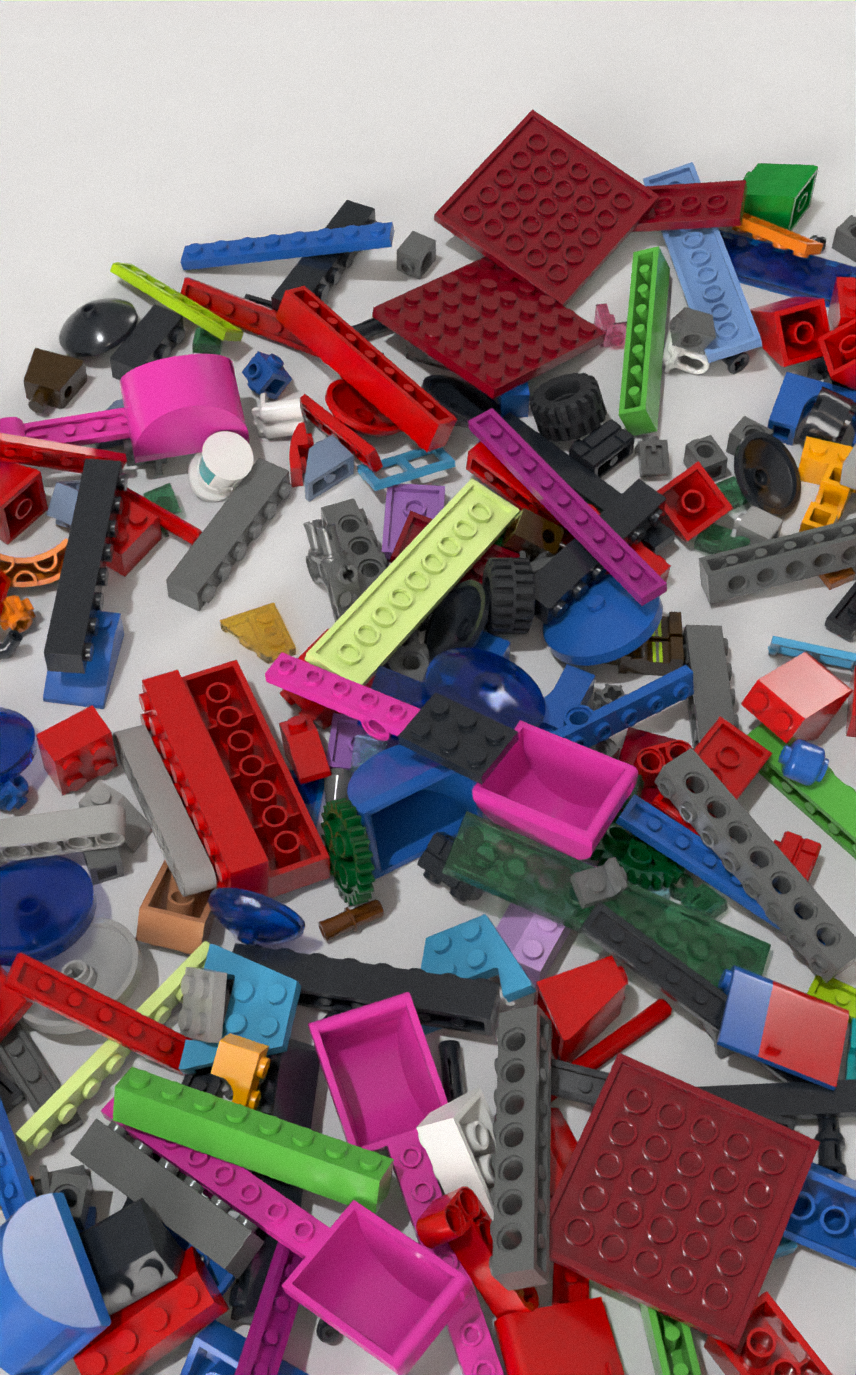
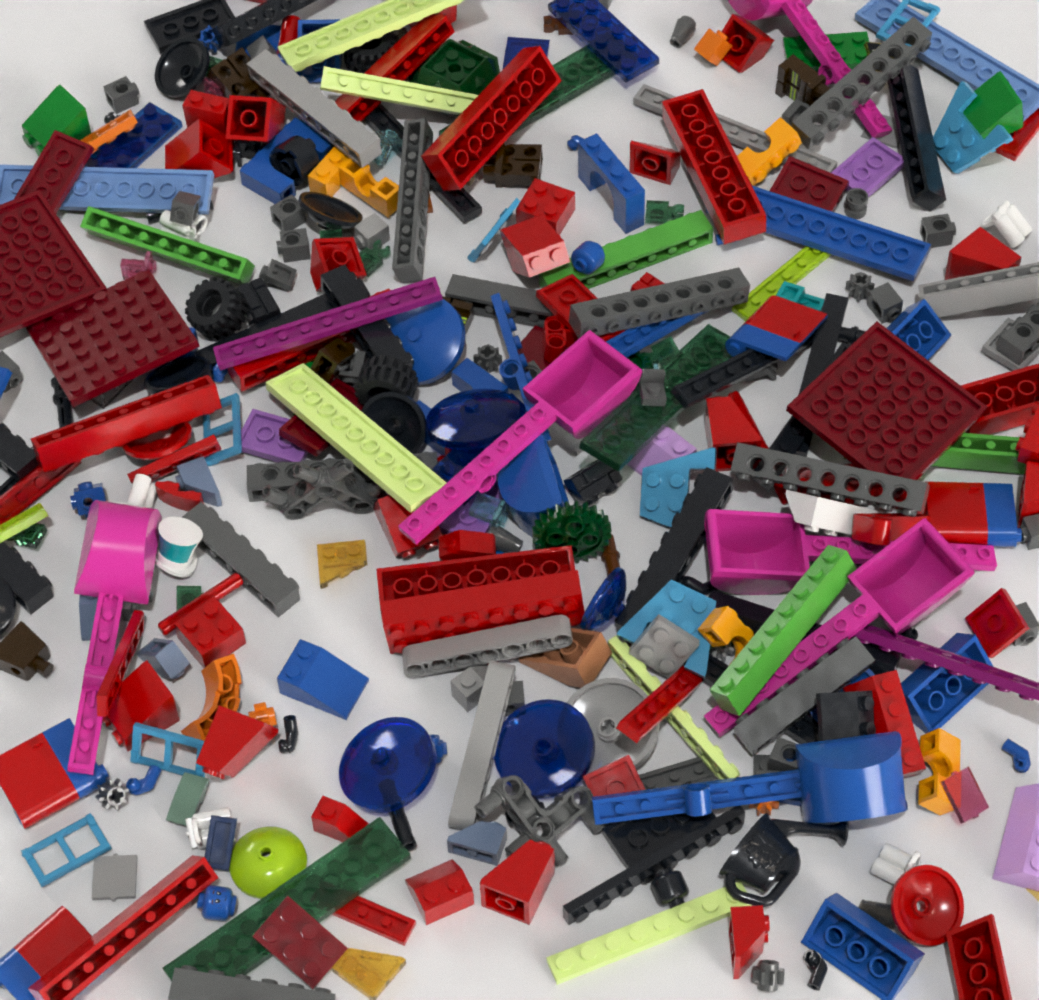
camera: 70 degrees left, 0 degrees up
red brick [36,705,118,796] -> none
black brick [44,459,128,674] -> none
black plate [398,692,519,785] -> none

